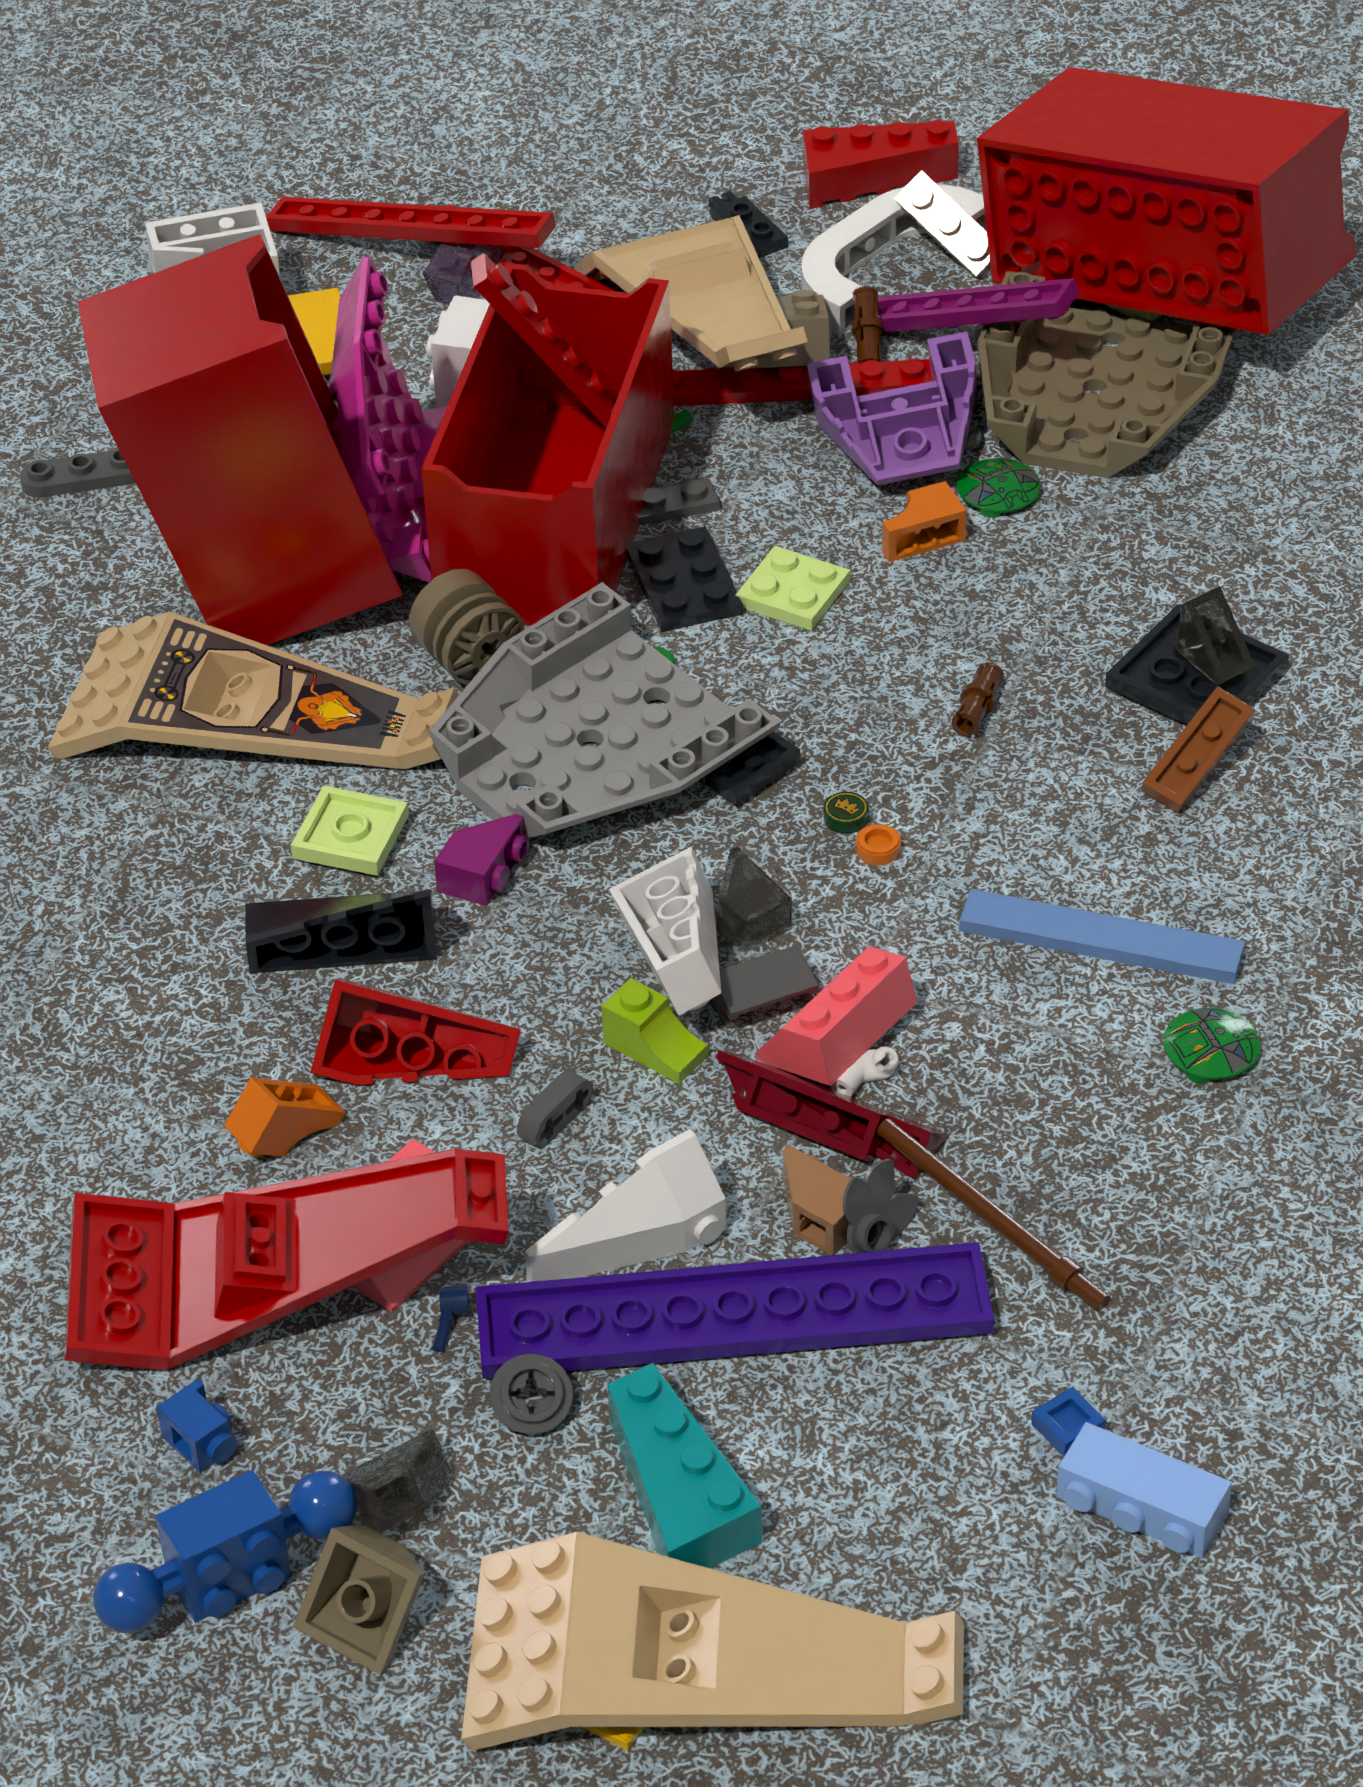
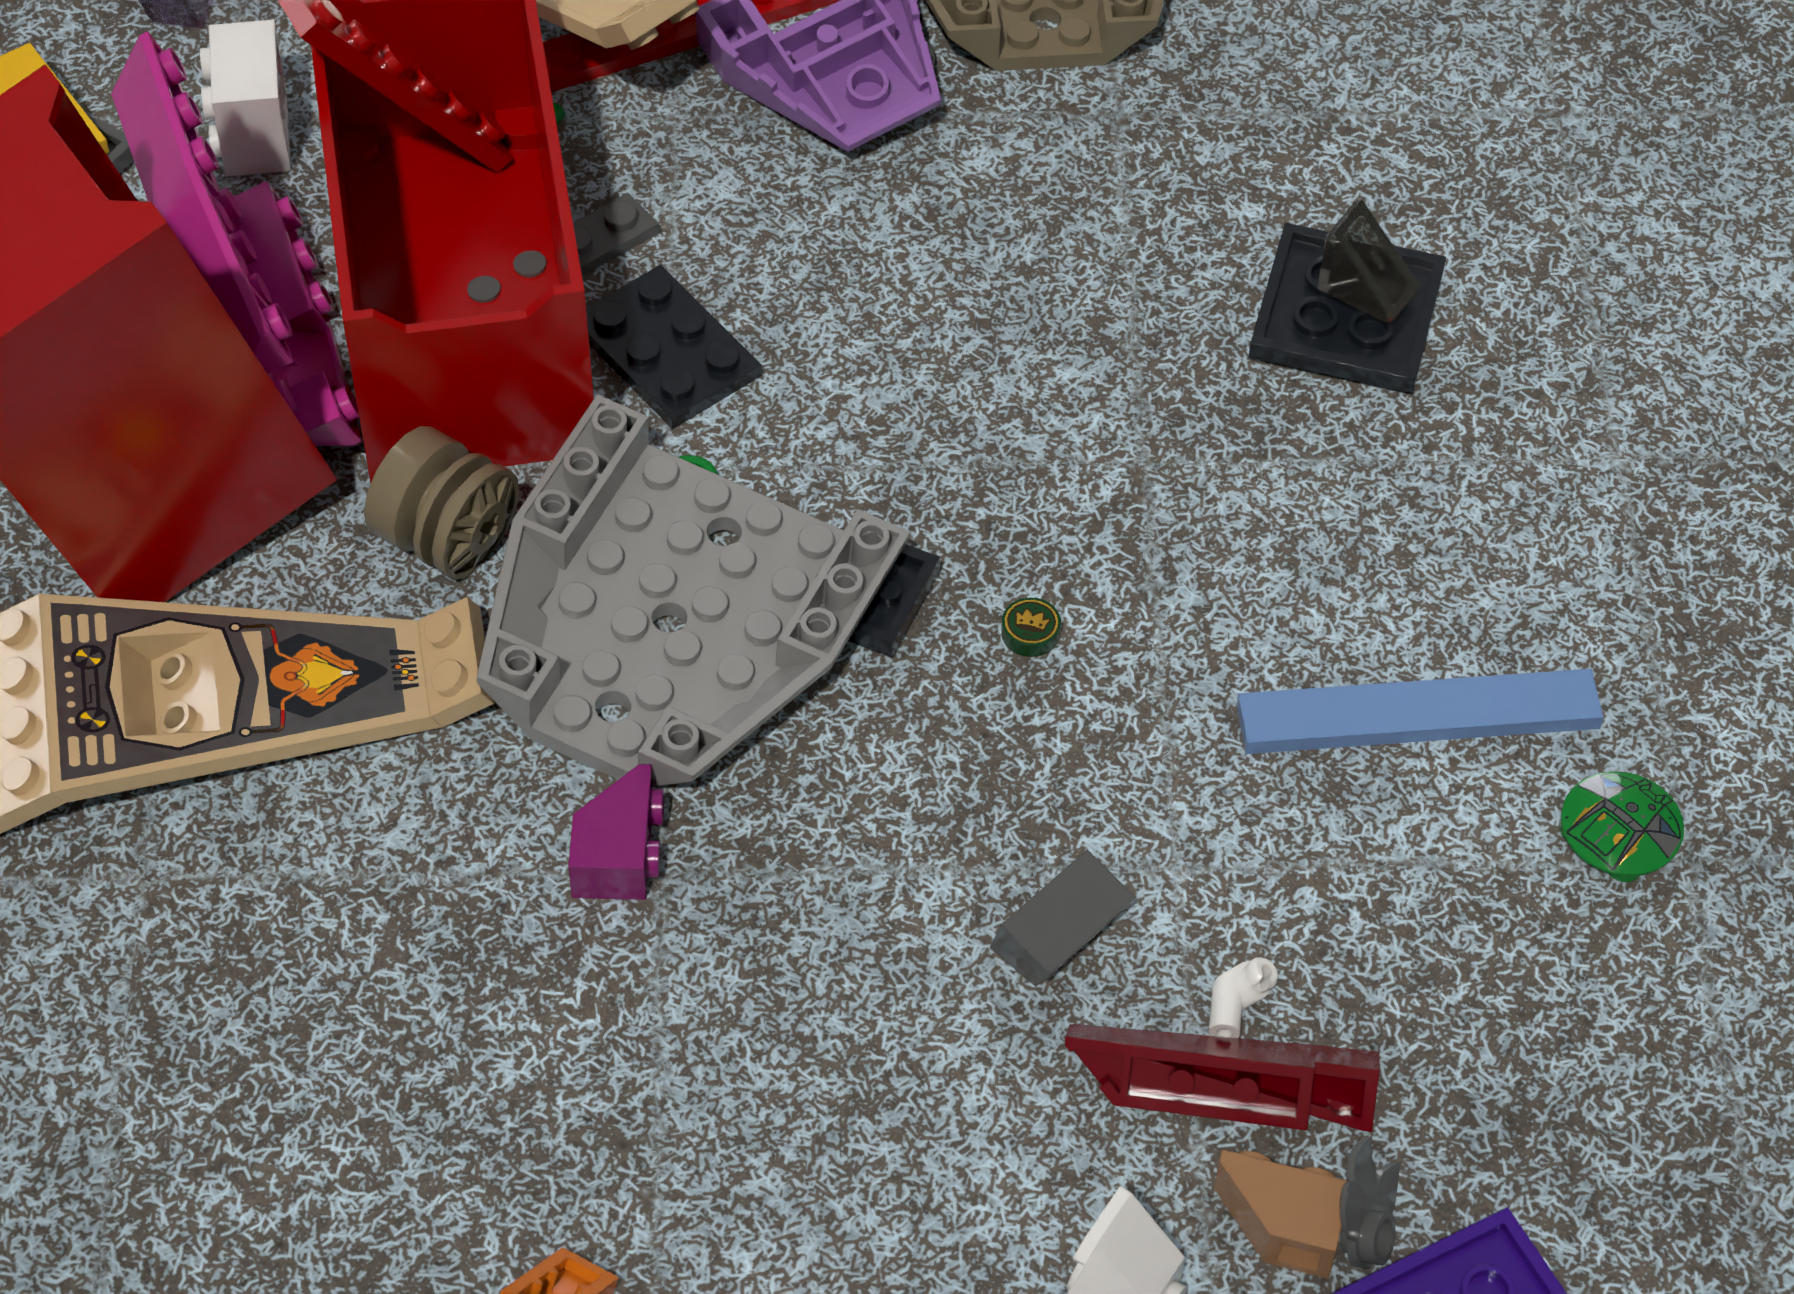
camera: 25 degrees left, 10 degrees up
black wedge [245,889,437,974] -> none
yellowish green plate [291,785,409,876] -> none
red wedge [310,978,521,1085] -> none
dark grey beam [517,1070,593,1149] -> none
lime arch [601,978,708,1084] -> none
white wedge [609,846,721,1015] -> none
clear smoke slope [717,846,792,953] -> none
yellowish green plate [735,546,851,631] -> none
coral slope [755,946,917,1086] -> none
orange tile [855,824,901,865] -> none
reddish brown bar [877,1118,1110,1312] -> none
orange arch [882,481,967,562] -> none
reddish brown pin [951,662,1004,737] -> none
green dish [957,458,1040,518] -> none
dark orange plate [1141,686,1255,814] -> none

